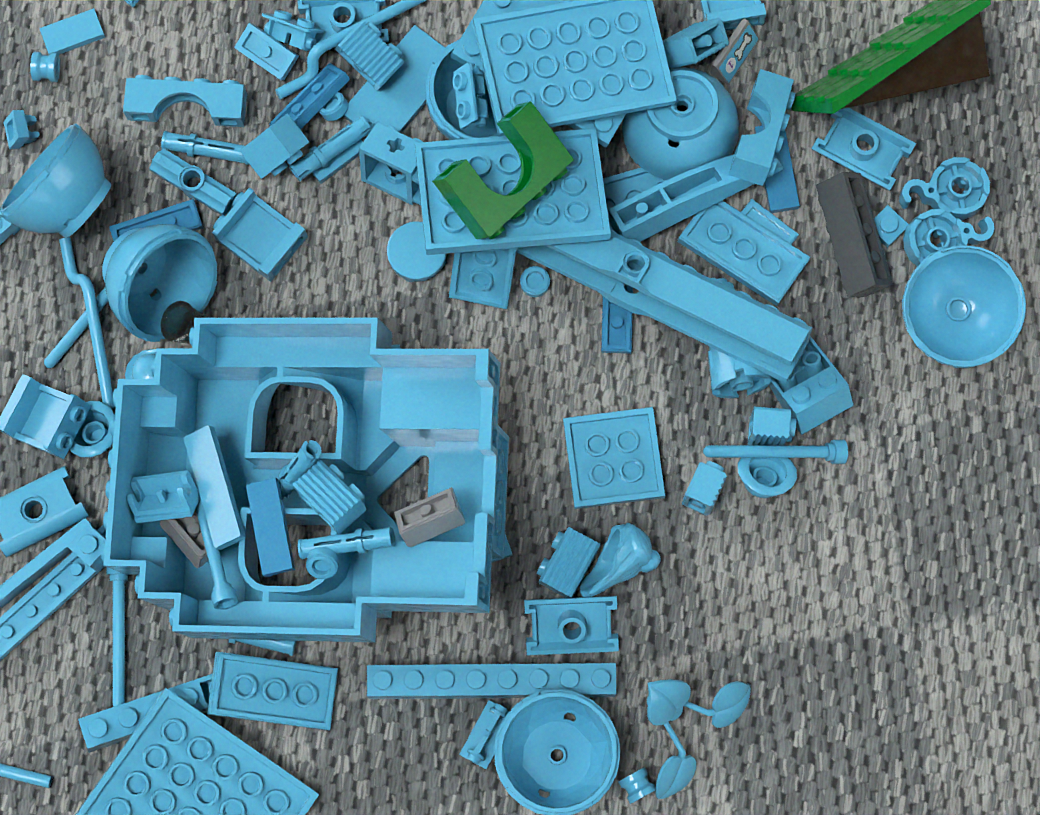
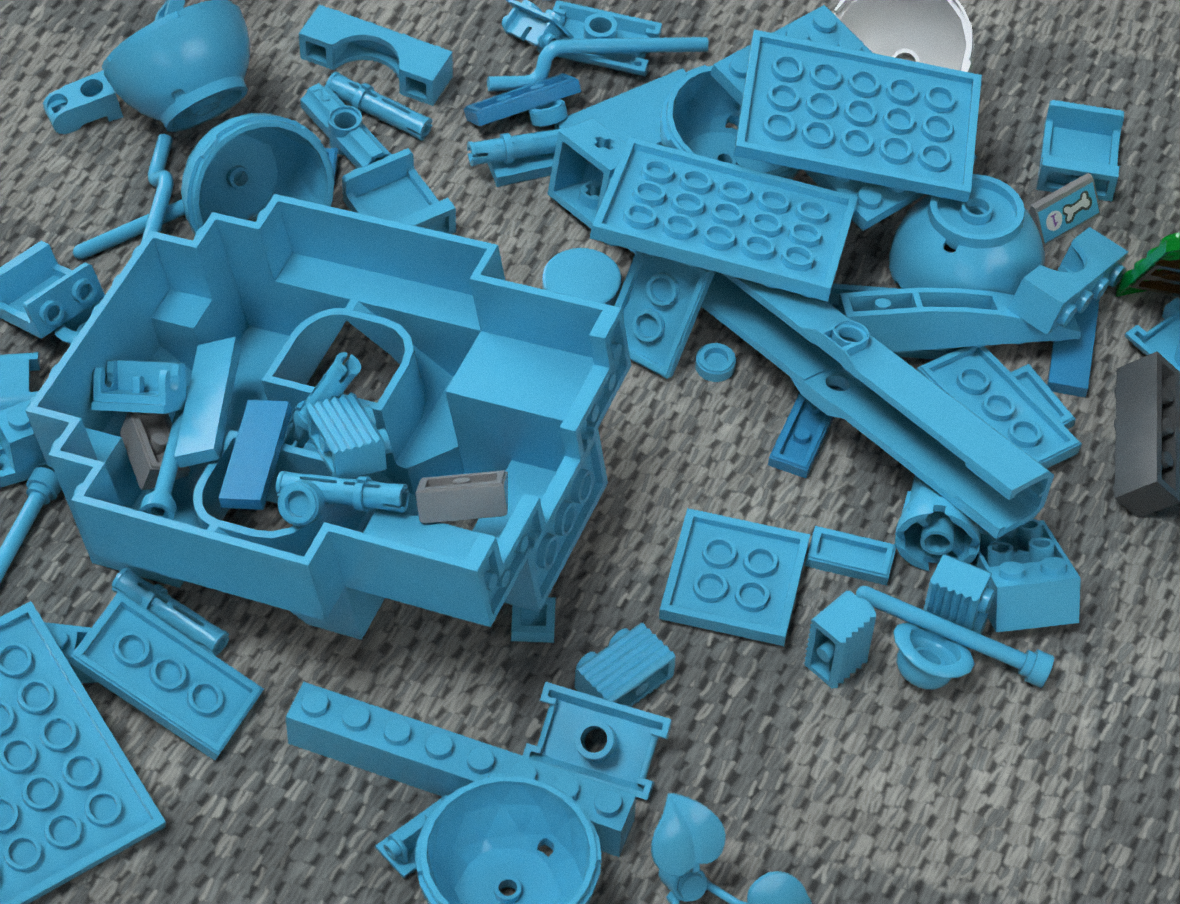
camera: 15 degrees right, 25 degrees down
medium azure plate [234,23,299,80] -> none
medium azure brick [240,113,309,179] -> none
medium azure brick [335,21,404,90] -> none
green arch [432,101,574,239] -> none
medium azure hinge [453,62,489,130] -> none
medium azure hair [580,523,661,597] -> none
medium azure brick [663,17,729,69] -> none
none -> medium azure tile [805,526,896,586]

